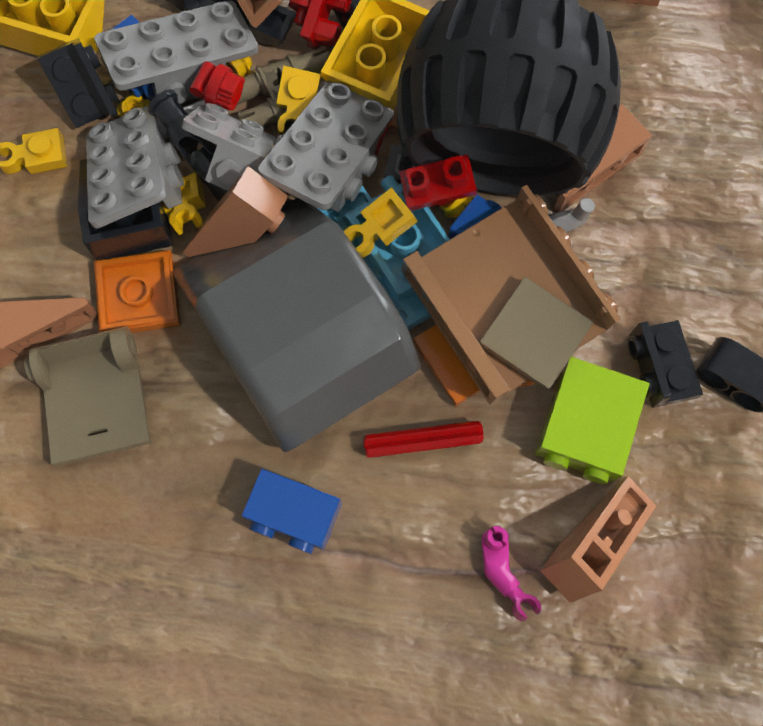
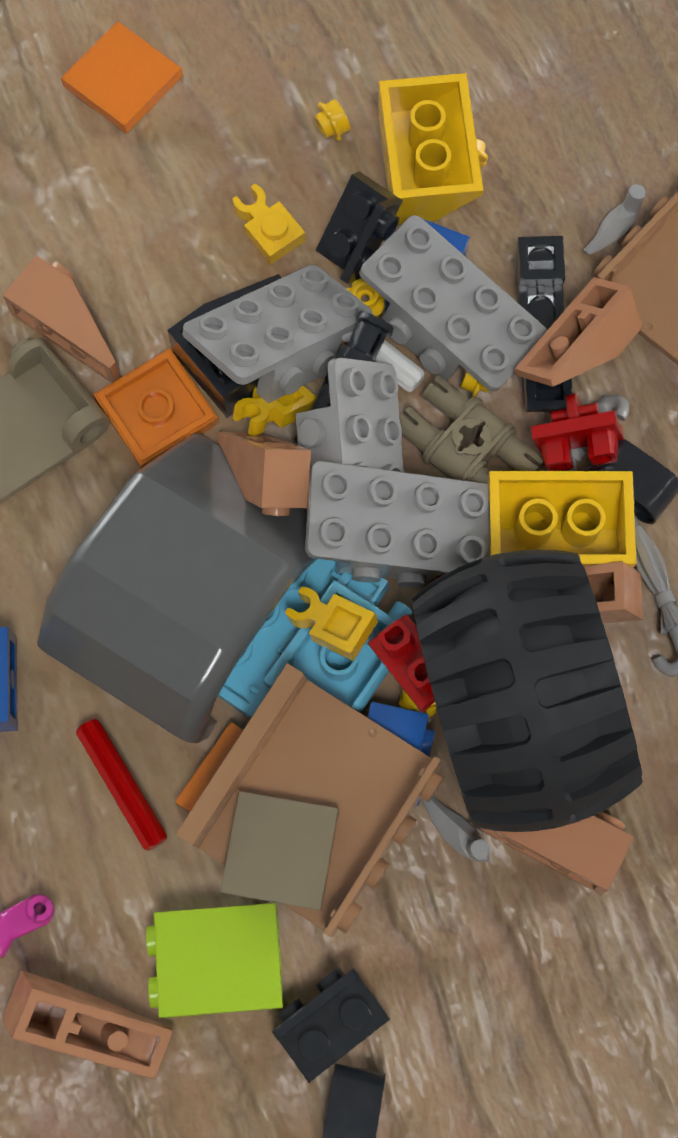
camera: 65 degrees right, 0 degrees up
red piece [189,61,245,110] -> none
yellow plate [276,65,320,135] -> none

